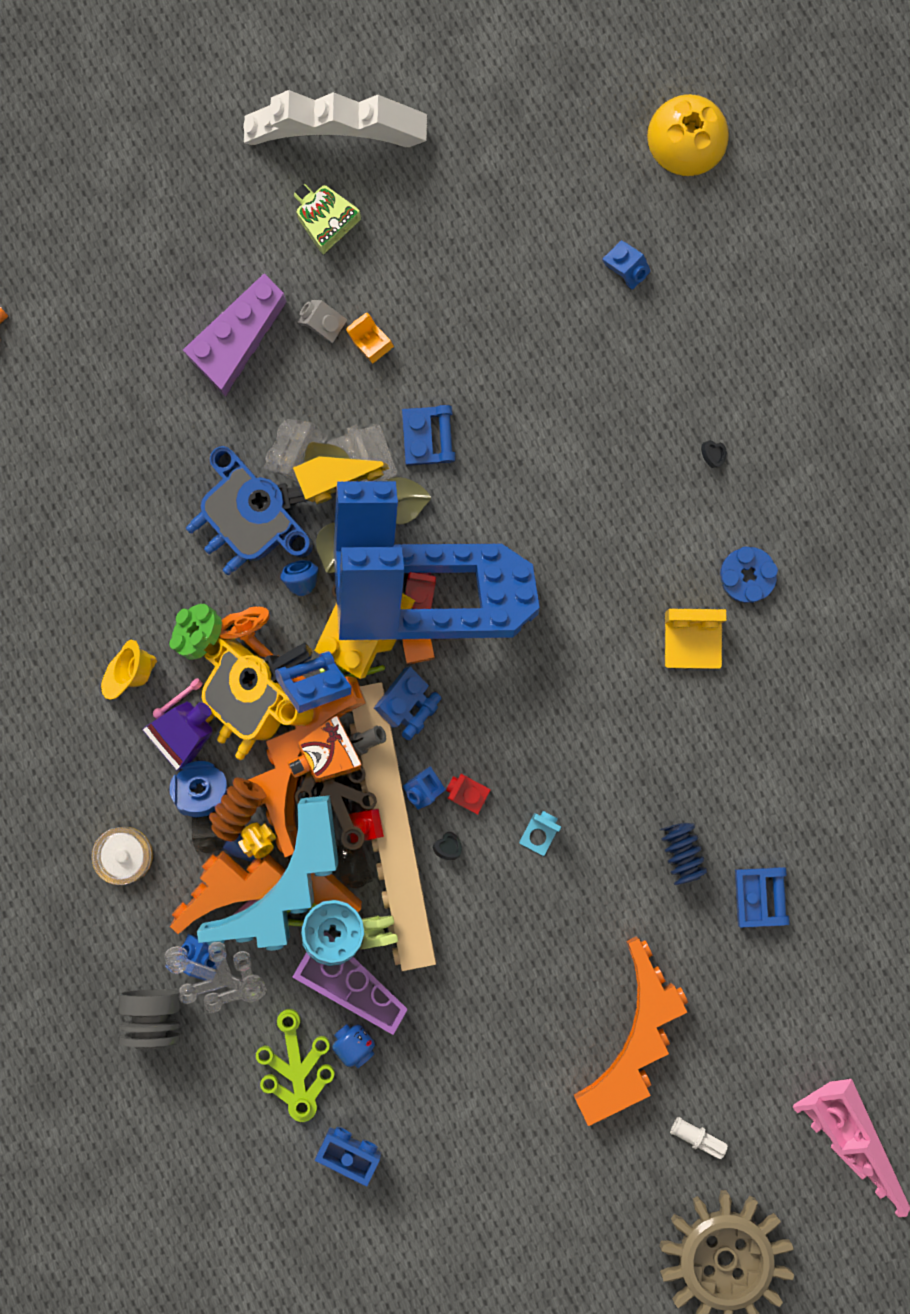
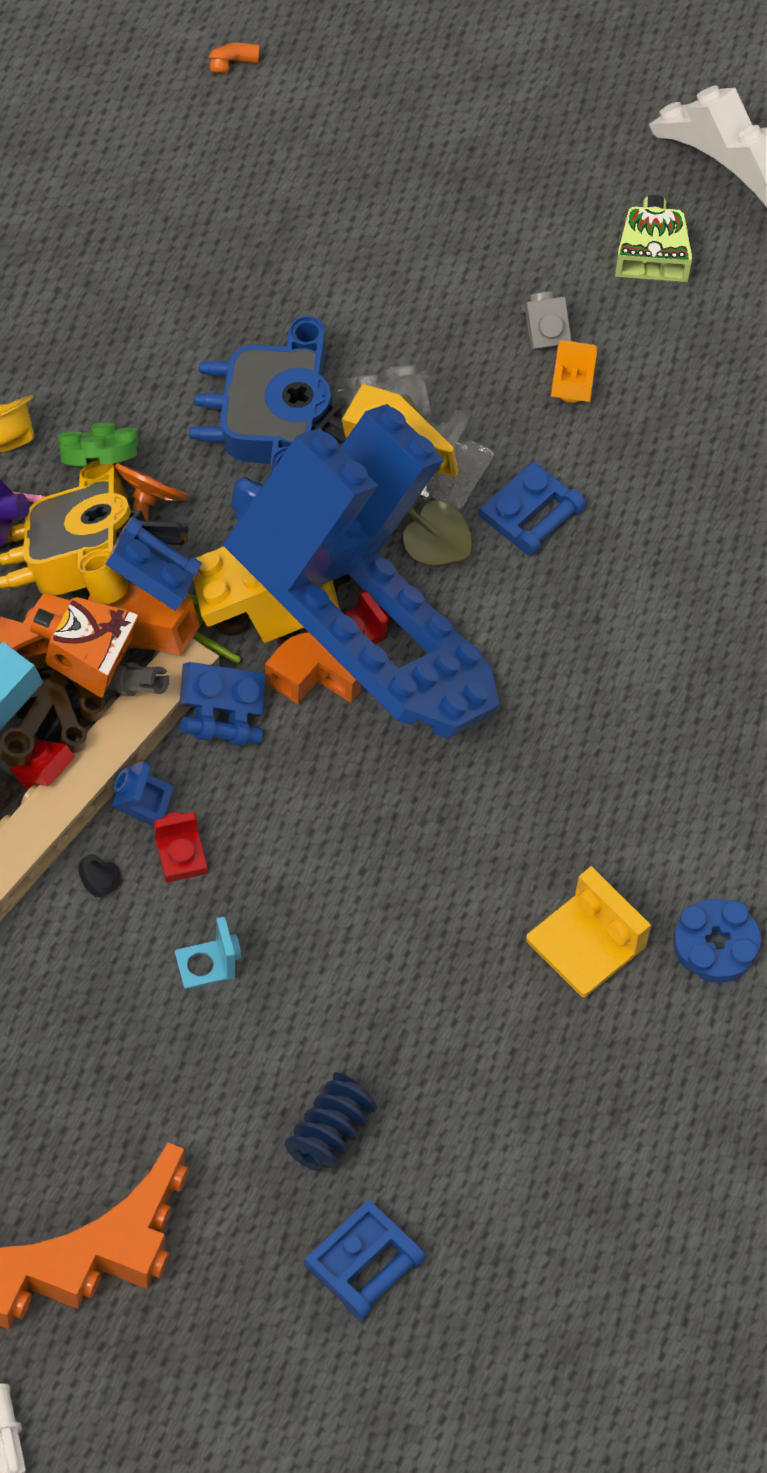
camera: 45 degrees right, 25 degrees down
medium lavender wedge [183,273,287,397] -> none

